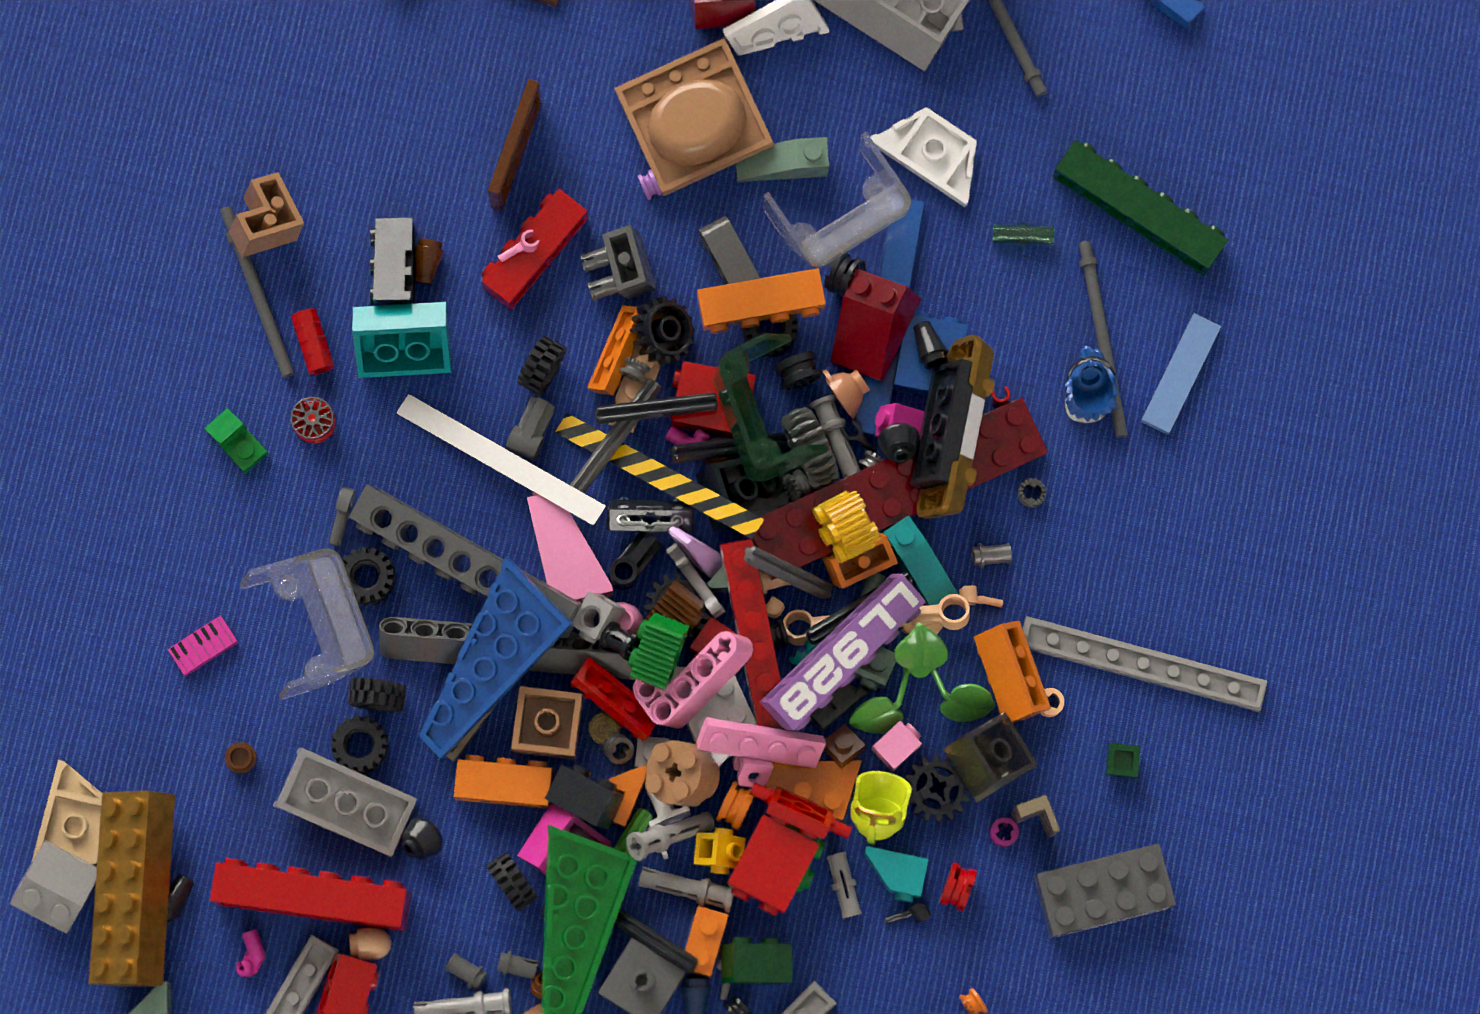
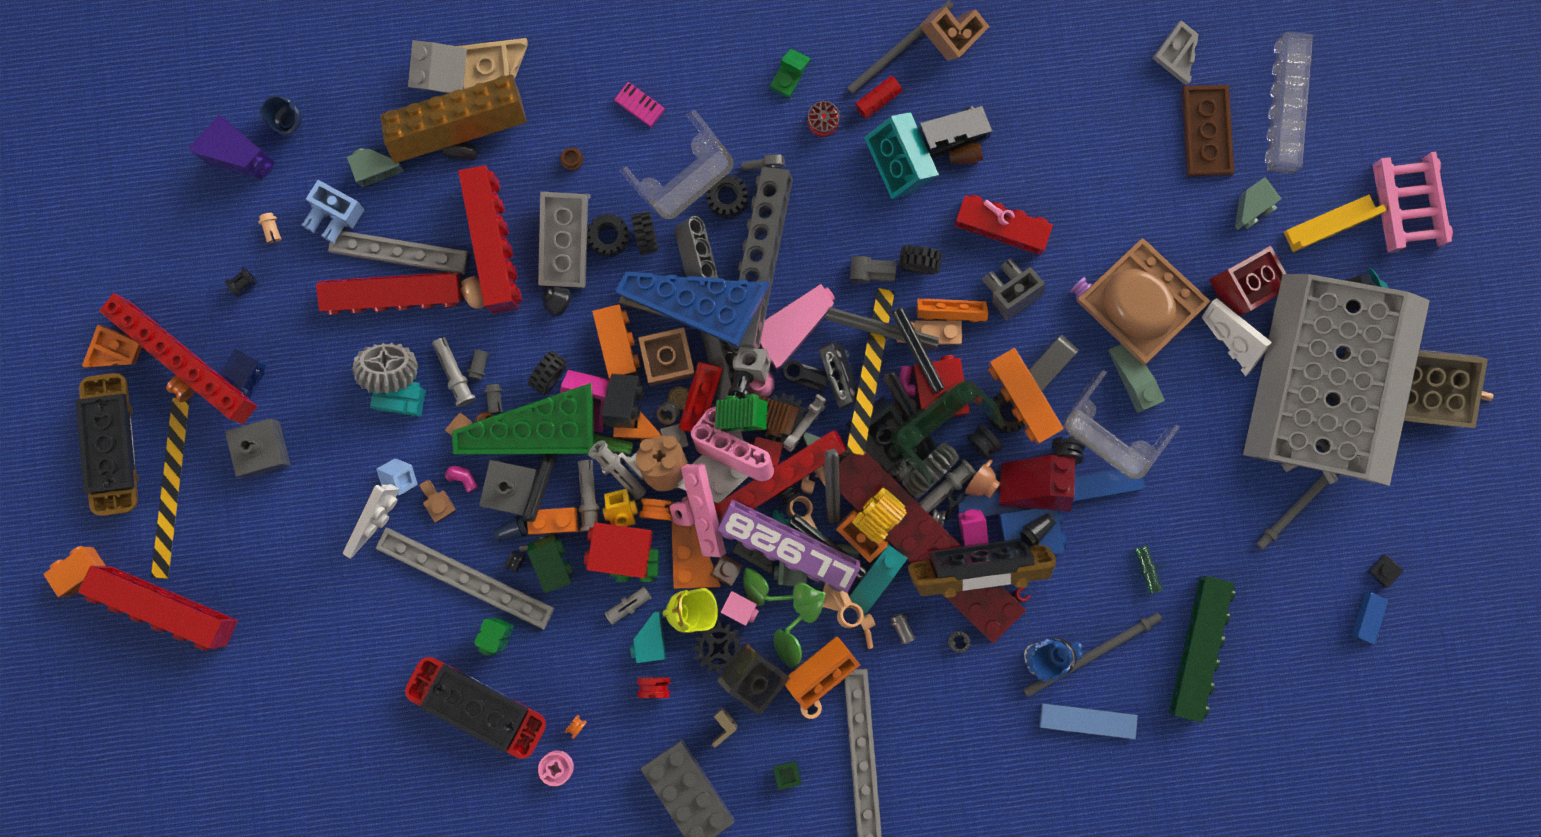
camera: 75 degrees right, 5 degrees up
dark pink arm [236,929,266,977] -> none
white sticker [397,395,605,525] -> none
reddish brown tile [488,79,542,211] -> none
dark grey bush [619,357,651,383] -> none
black gear [630,296,695,365] -> none
lavender slope [669,526,723,578] -> none
red plate [749,782,853,839] -> none
white wing [869,107,976,207] -> none
black cone [877,422,920,463] -> none
black hand [884,903,931,924] -> none
magenta bush [990,818,1019,847] -> none

